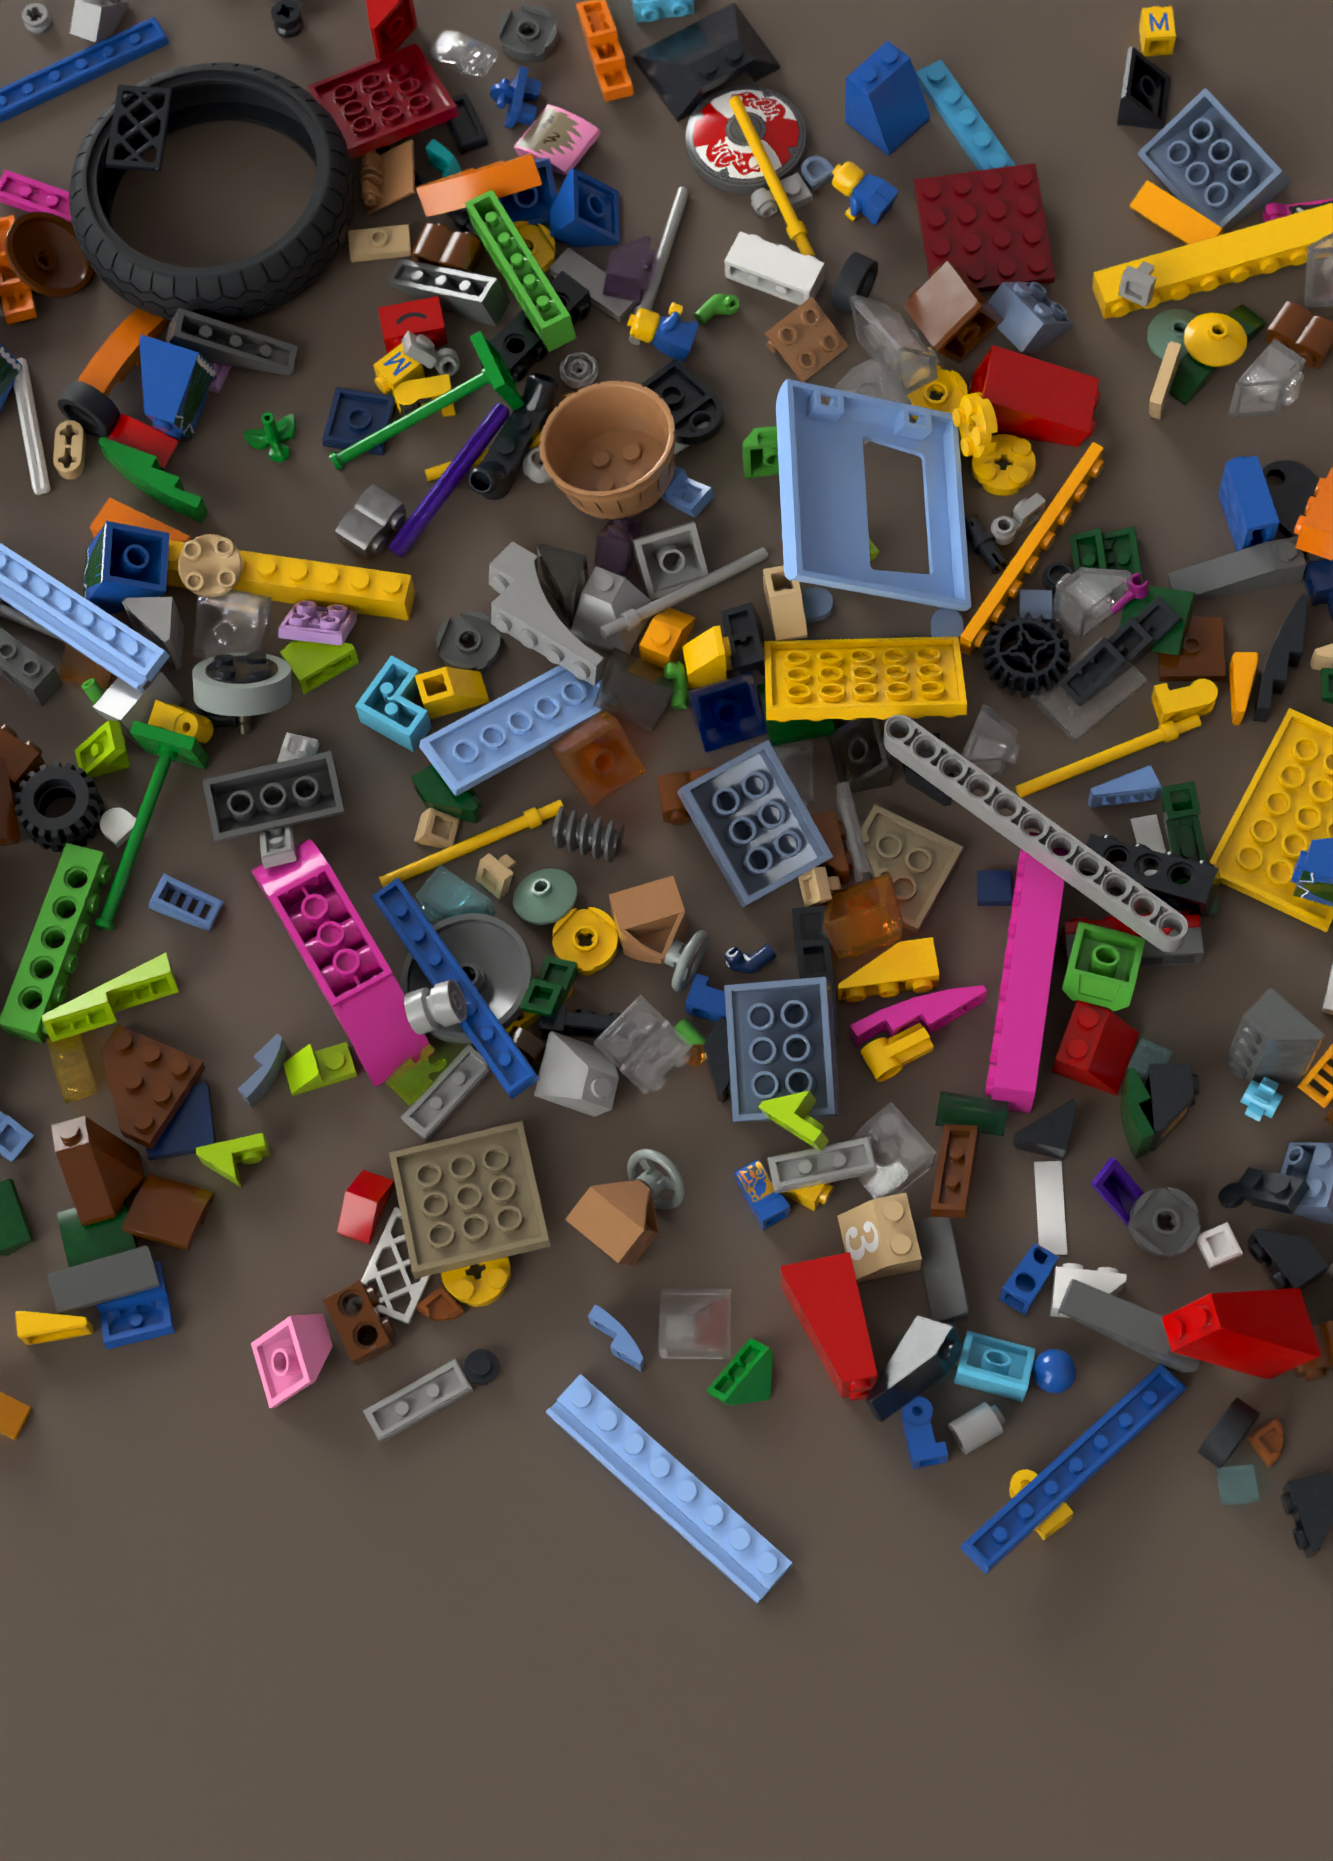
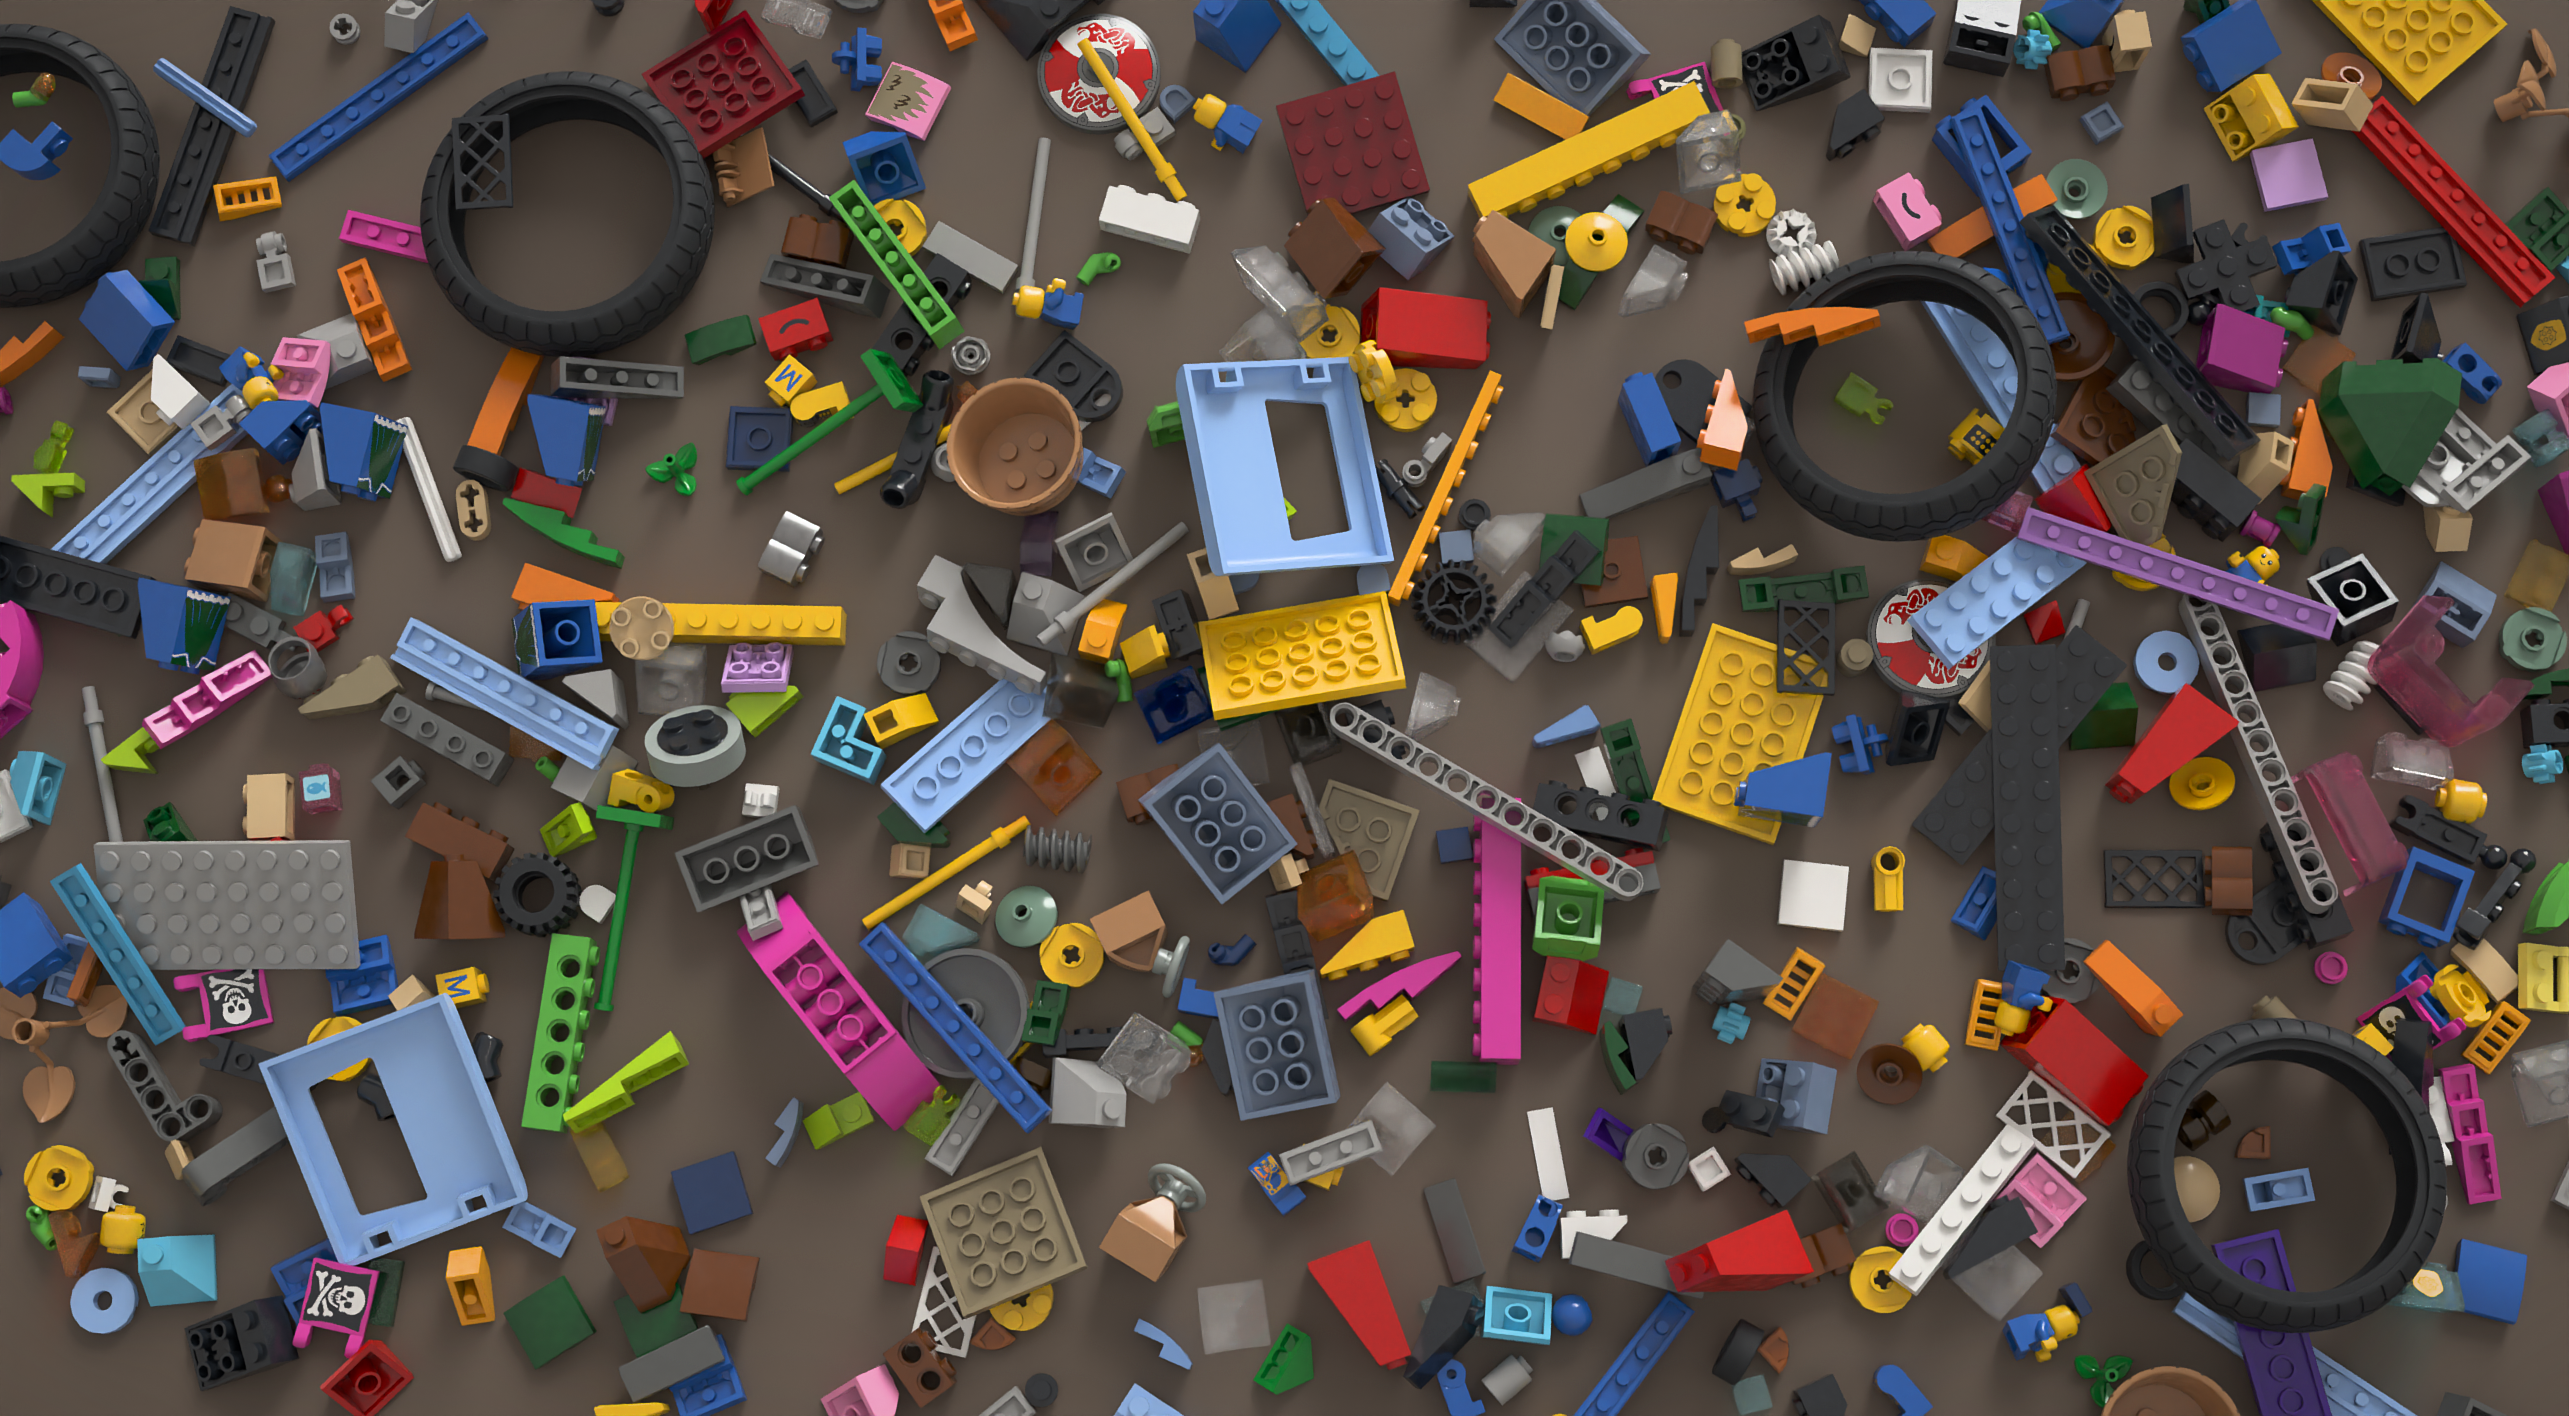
camera: 10 degrees left, 10 degrees up
reddish brown dish [5,212,93,297] -> none
reddish brown plate [100,1024,206,1149] -> none
medium blue slope [148,873,224,931] -> none
lime slope [196,1133,271,1188] -> none
tan plate [348,224,411,262] -> none
dark purple axle [389,403,510,558] -> none
light grey plate [401,331,460,376] -> none
light grey wheel [404,979,467,1035] -> none
orange slope [416,153,542,217] -> none
teal slope [426,139,462,178] -> none
blue slope [550,168,620,247] -> none
clear purple slope [603,236,655,302] -> none
lime slope [759,1091,829,1152] -> none
medium nougat hinge [765,296,849,382] -> none
black tyre [830,252,878,316] -> none
tan slope [837,1193,922,1282] -> none
reddish brown plate [930,1124,980,1218] -> none
black slope [1013,1100,1077,1160] -> none
yellow bar [1015,714,1201,798] -> none
dark green slope [1069,526,1145,595] -> none
magenta hand [1109,573,1149,615] -> none
light grey tile [1118,261,1156,307] -> none
none -> dark green slope [684,315,757,365]
none -> medium nougat slope [1472,210,1556,318]
none -> light grey plate [1545,631,1585,662]

